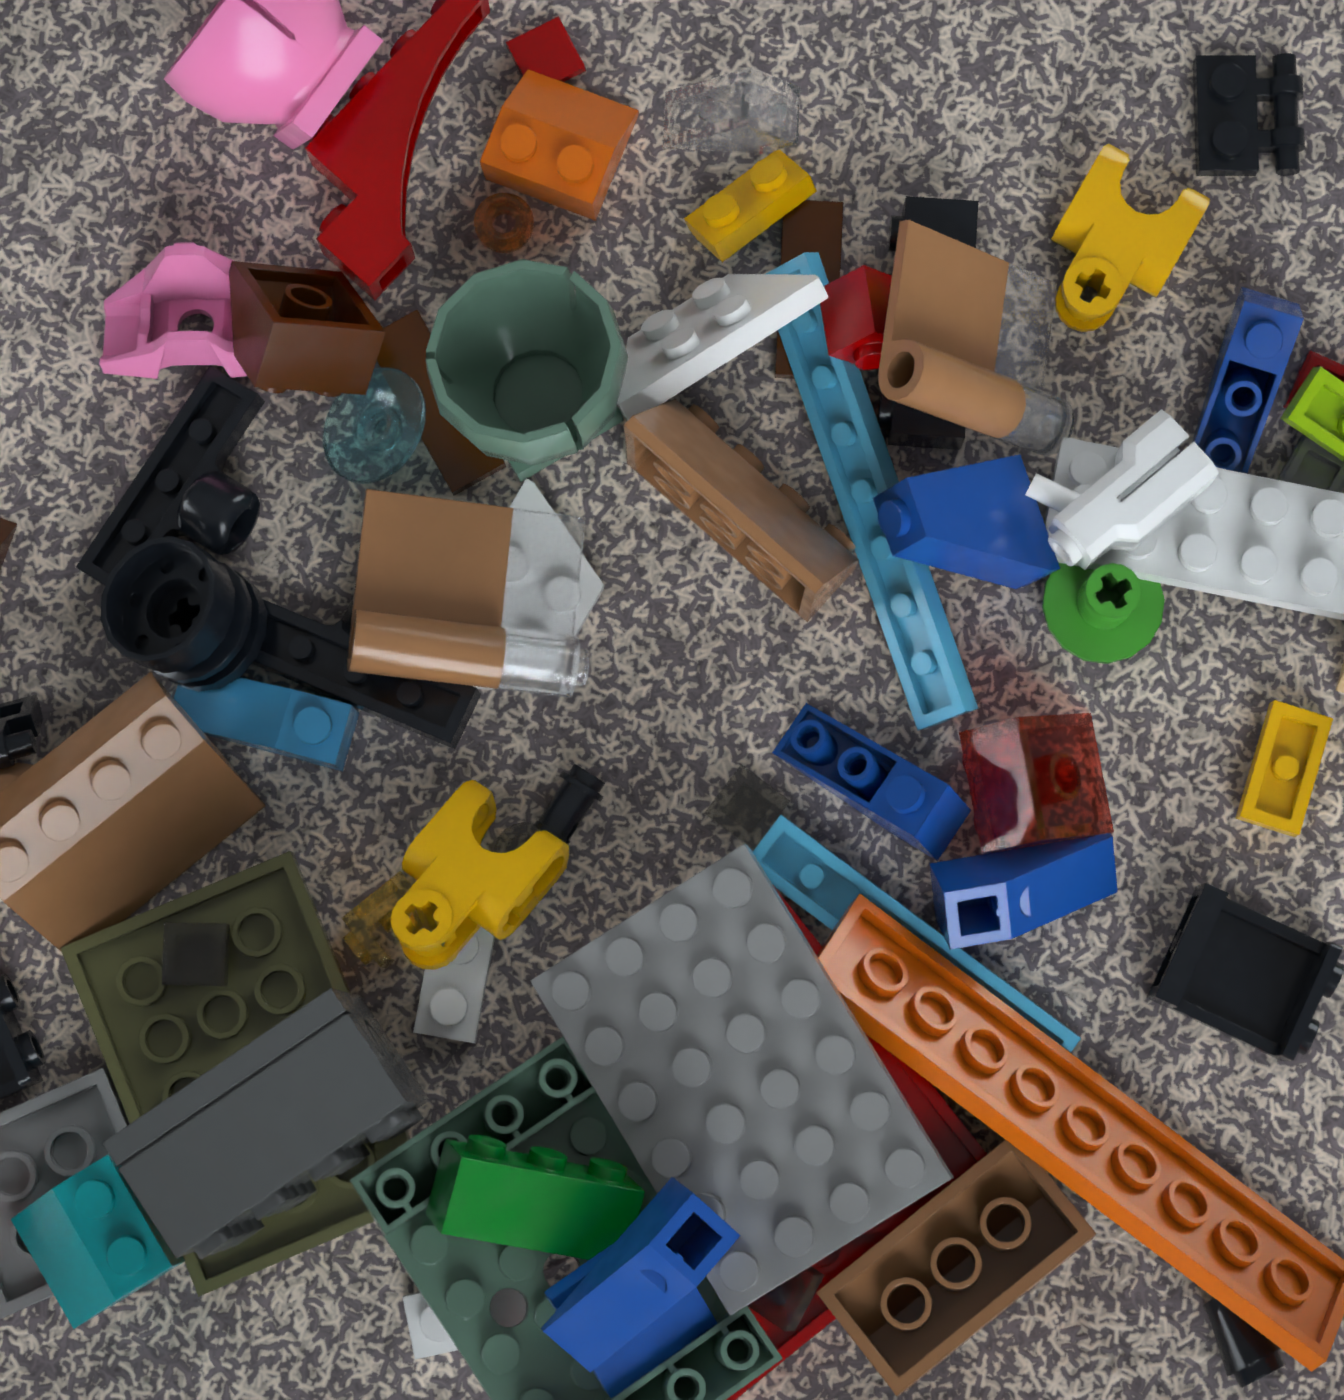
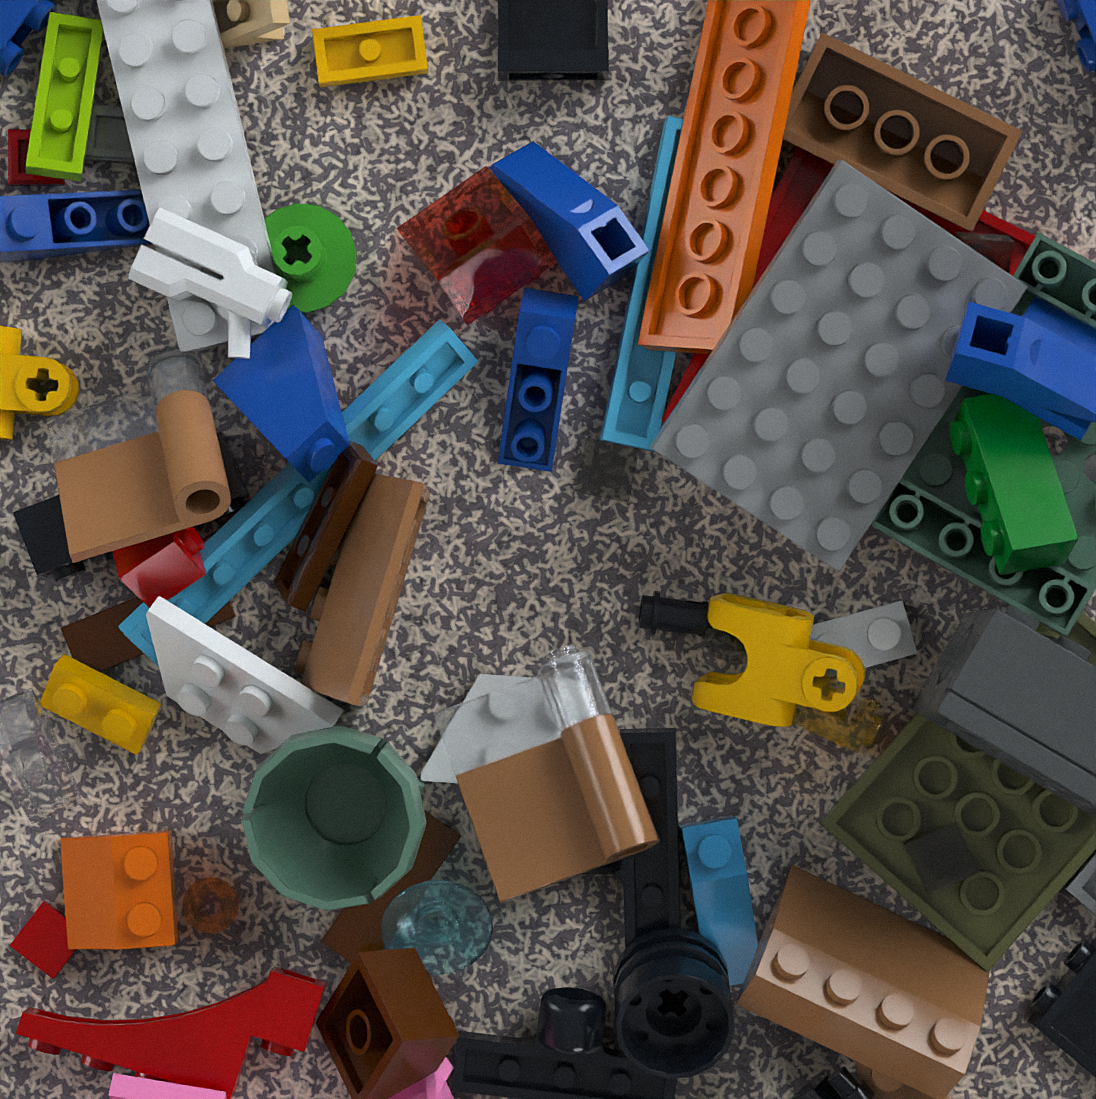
camera: 120 degrees left, 5 degrees up
none -> reddish brown tile [274,441,378,612]

